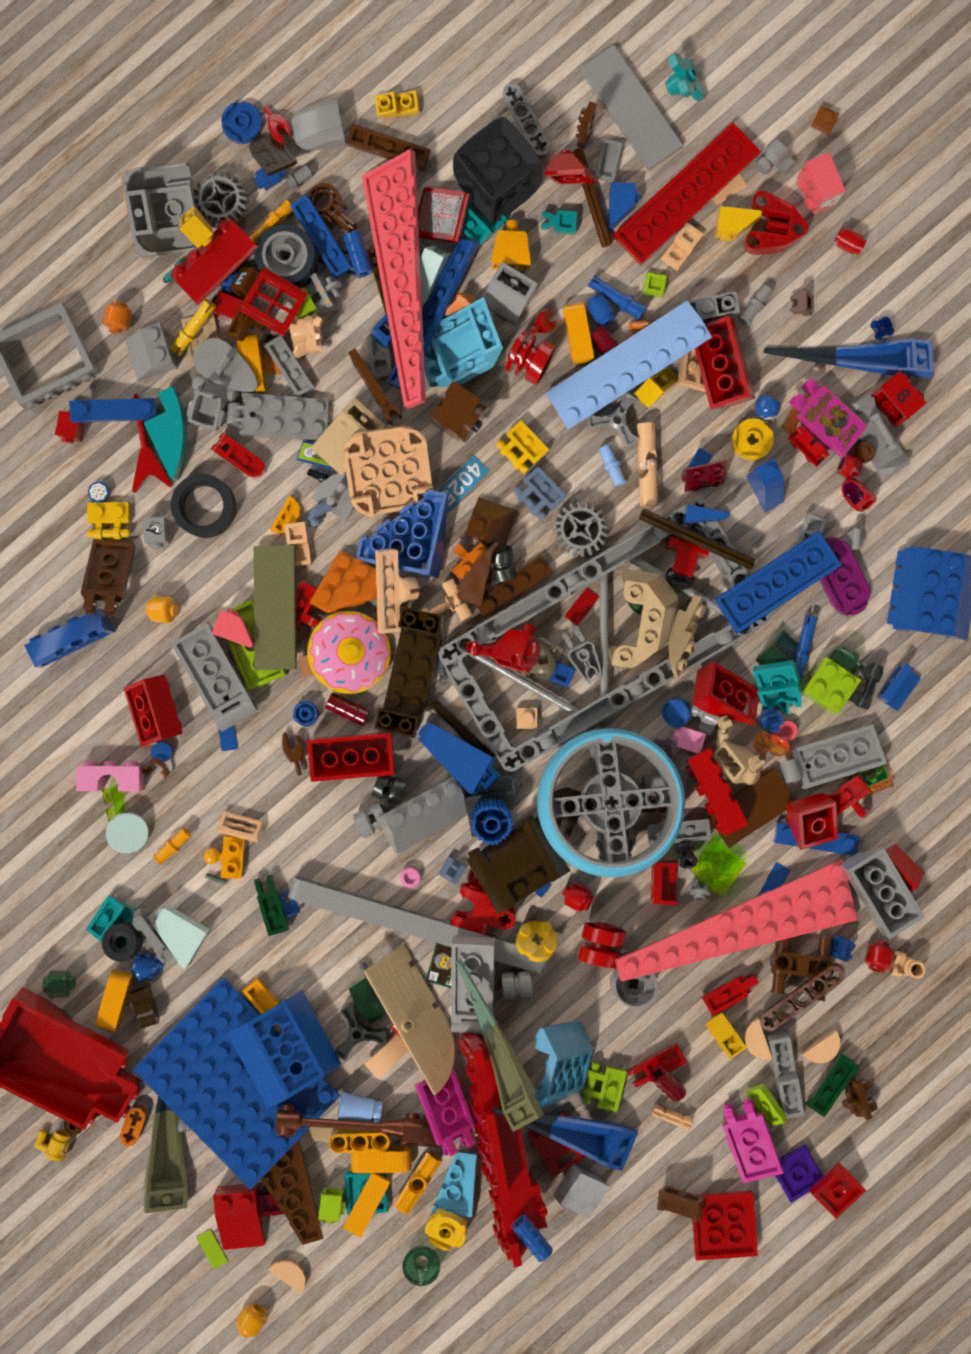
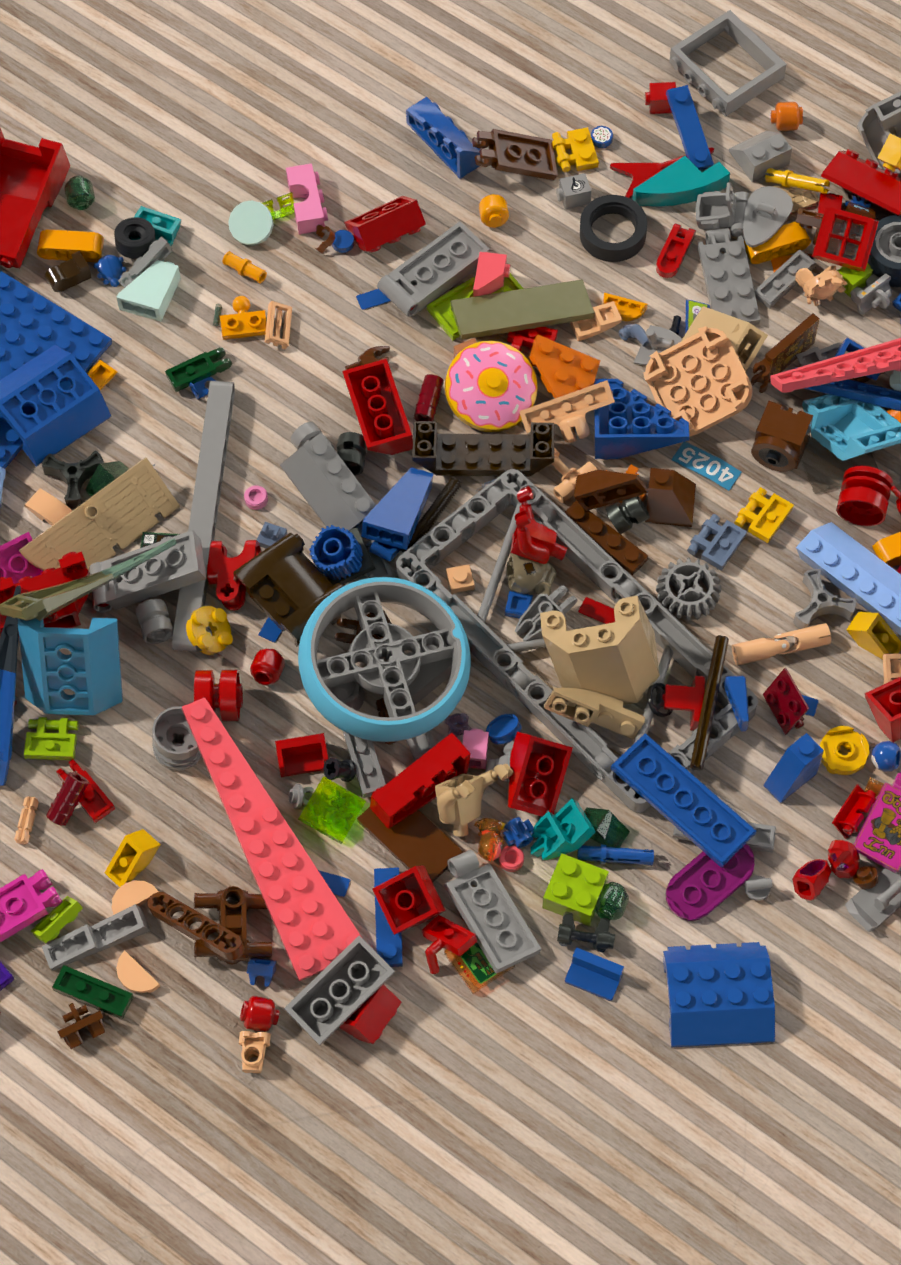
camera: 80 degrees right, 25 degrees down
blue plate [293,701,319,727] -> none
light blue pin [598,444,627,488] -> none
red hinge [701,973,759,1016] -> none

